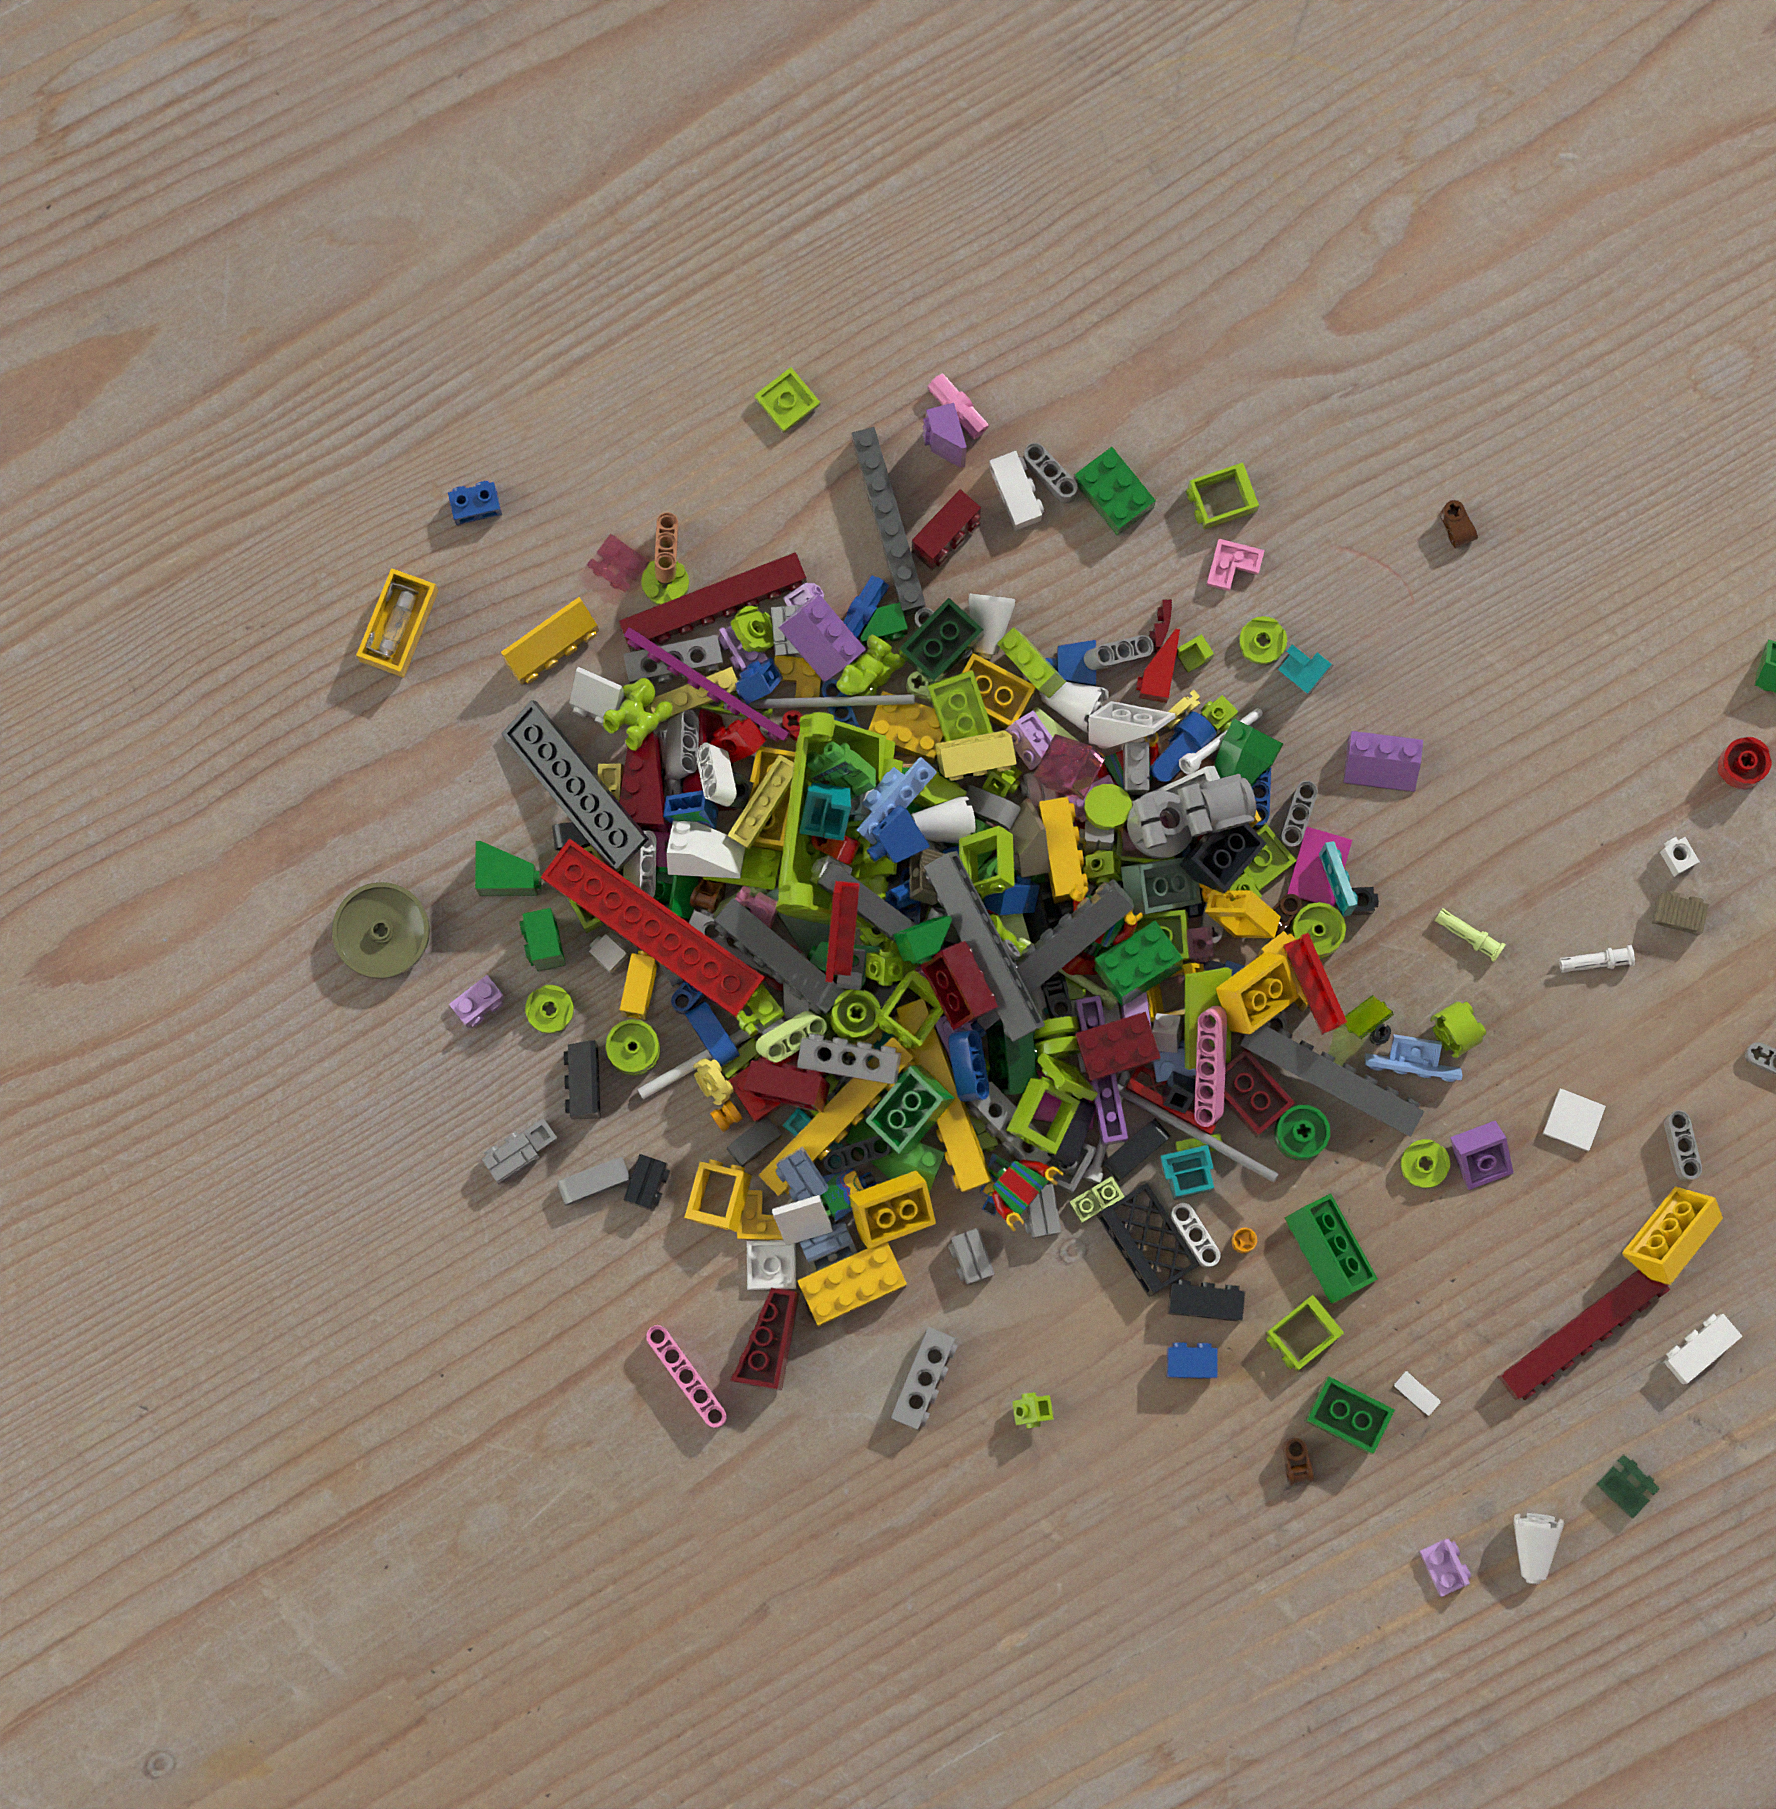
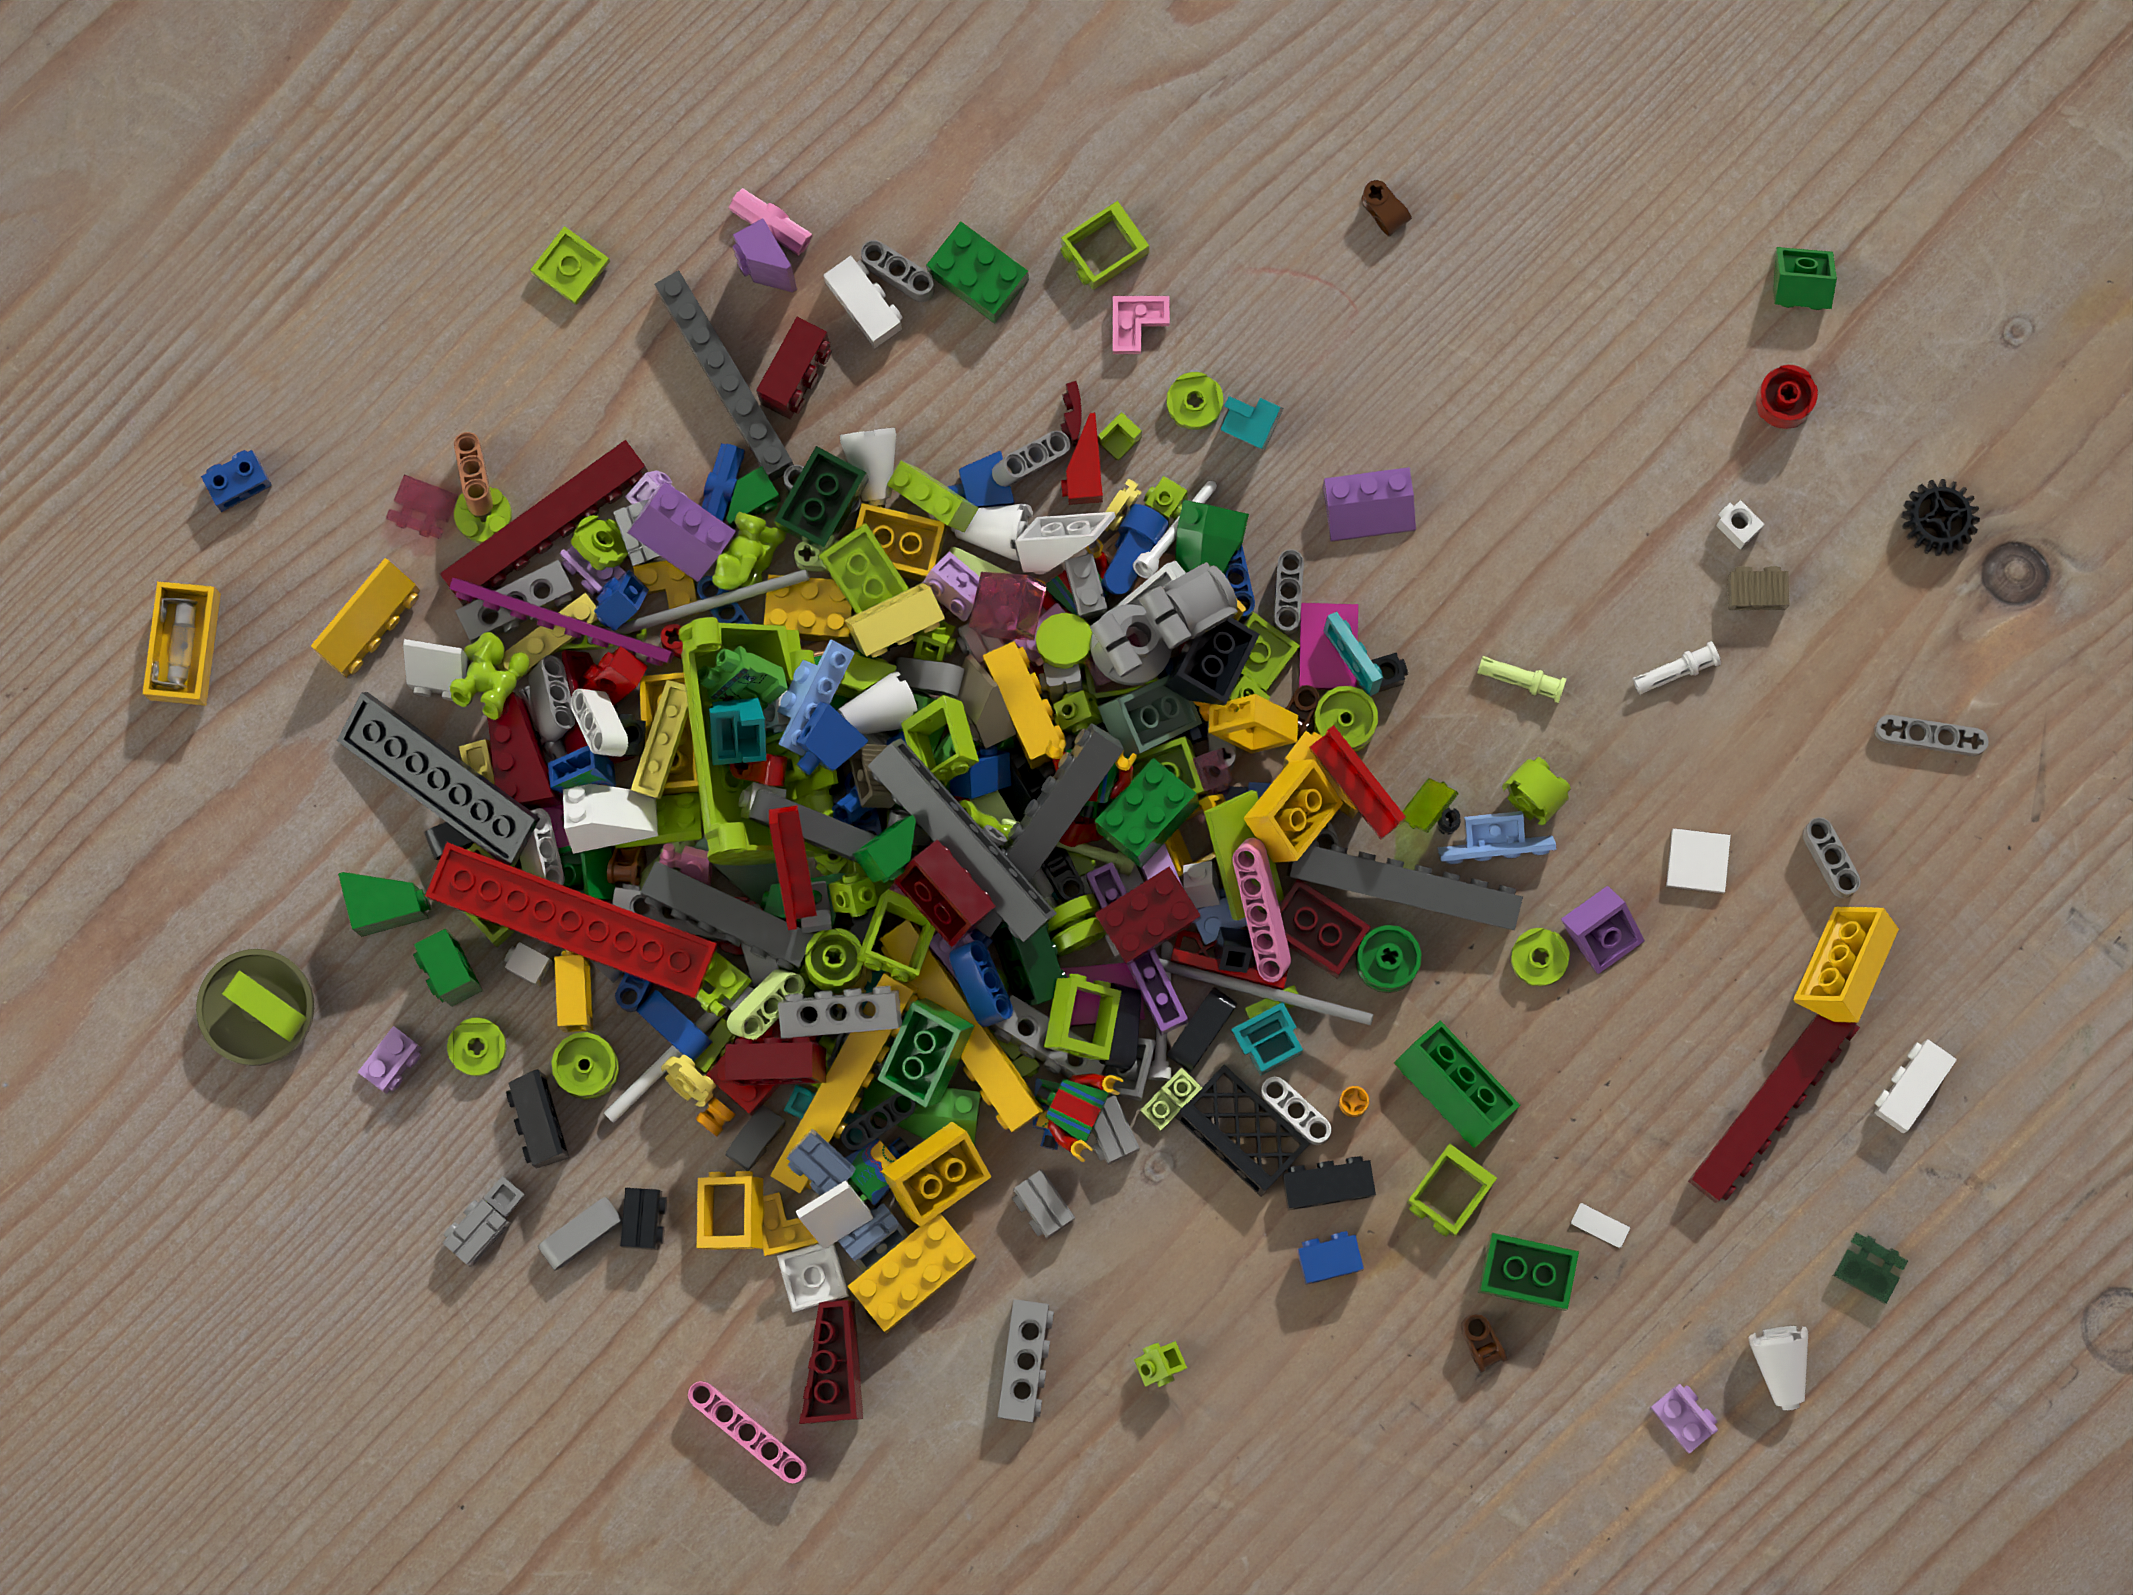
camera: 10 degrees left, 0 degrees up
lime plate [1037,1053,1098,1101] -> none
none -> lime beam [222,970,307,1042]

